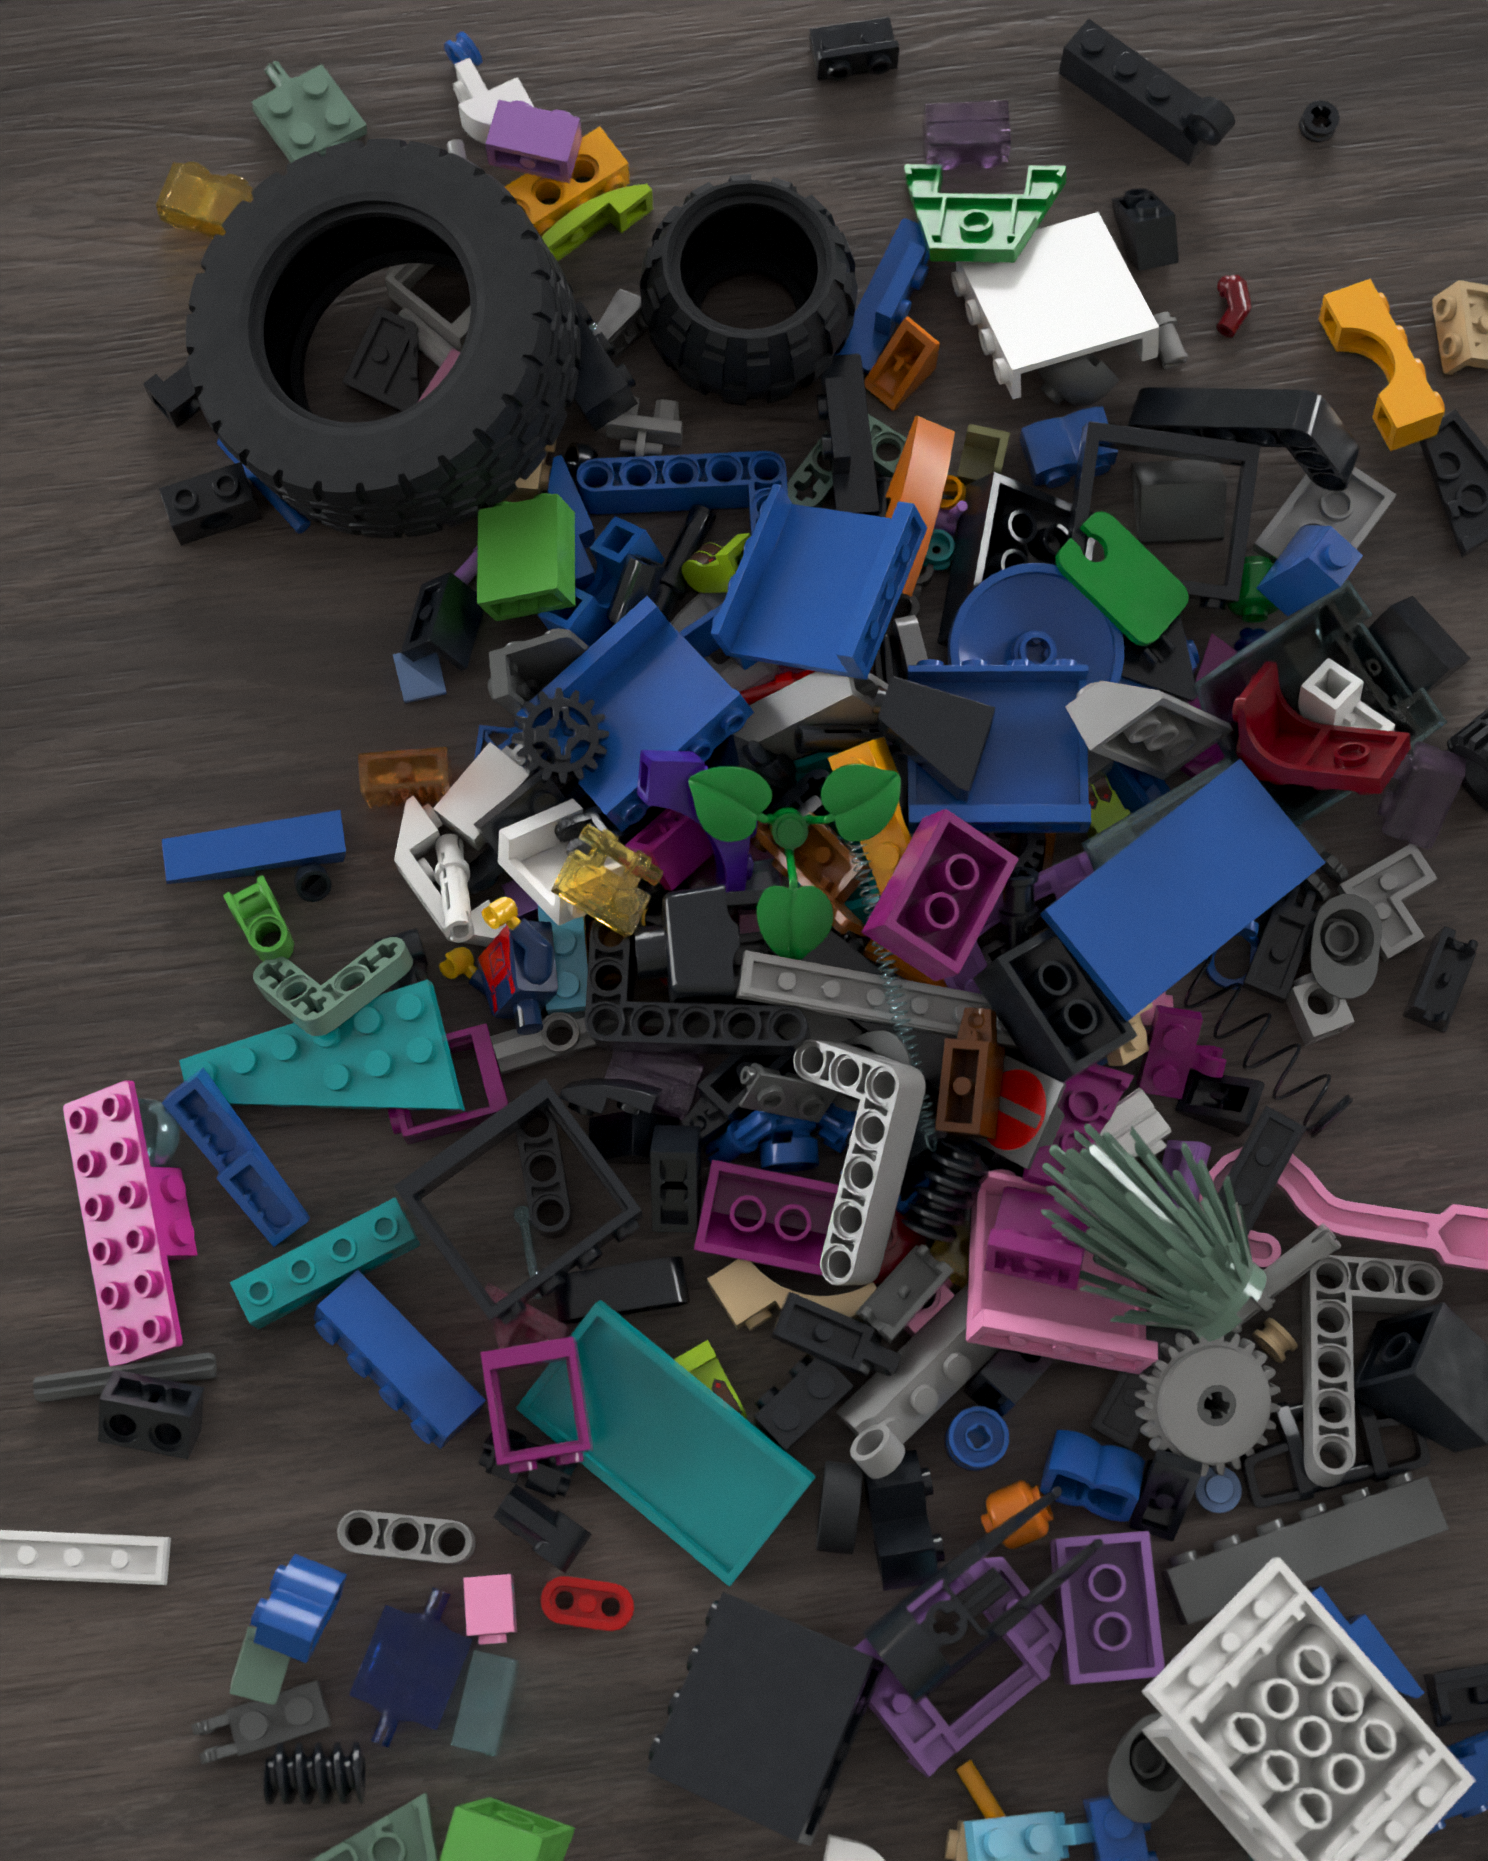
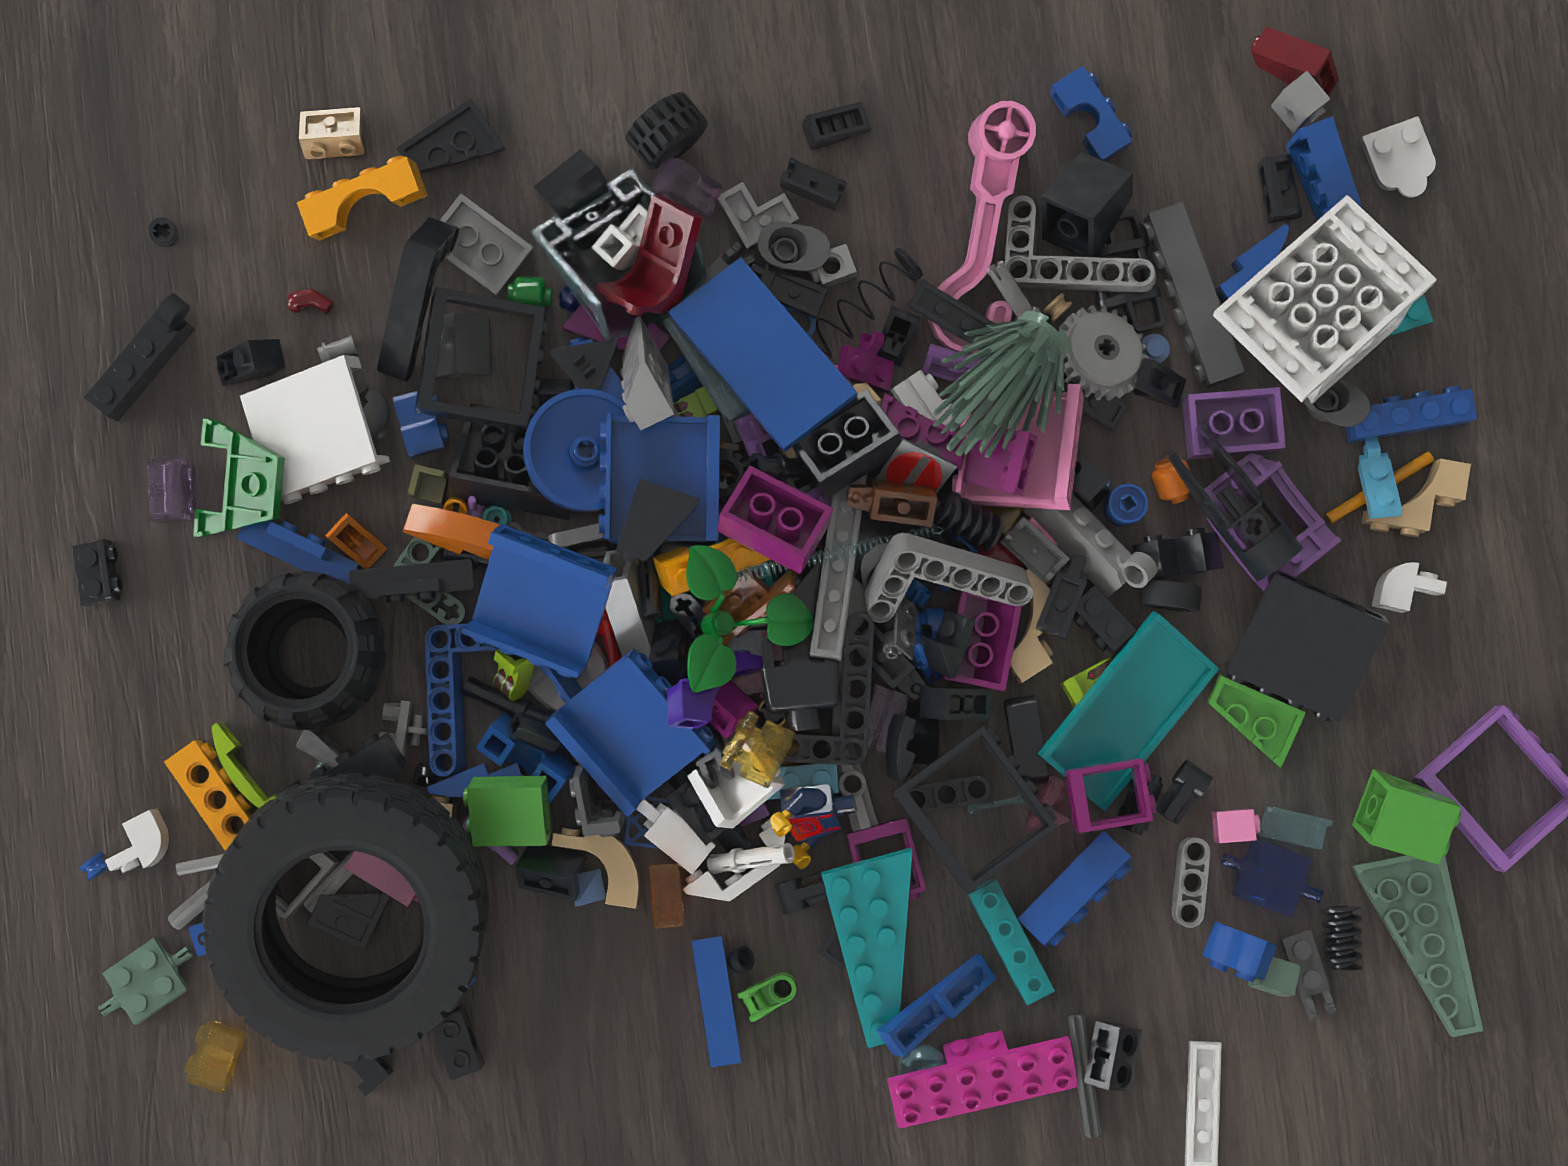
camera: 90 degrees left, 10 degrees up
sand green beam [253,937,413,1036] -> none
medium lavender brick [485,99,582,183] -> none
black gear [511,688,609,786] -> none
red plate [541,1576,634,1631] -> none
blue brick [1039,1430,1145,1522] -> none
green piece [1055,511,1189,646] -> none
blue slope [1256,525,1363,617] -> none
none -> tan arch [552,827,640,909]
none -> black slope [920,610,975,679]
none -> bright green wing [1207,674,1306,768]

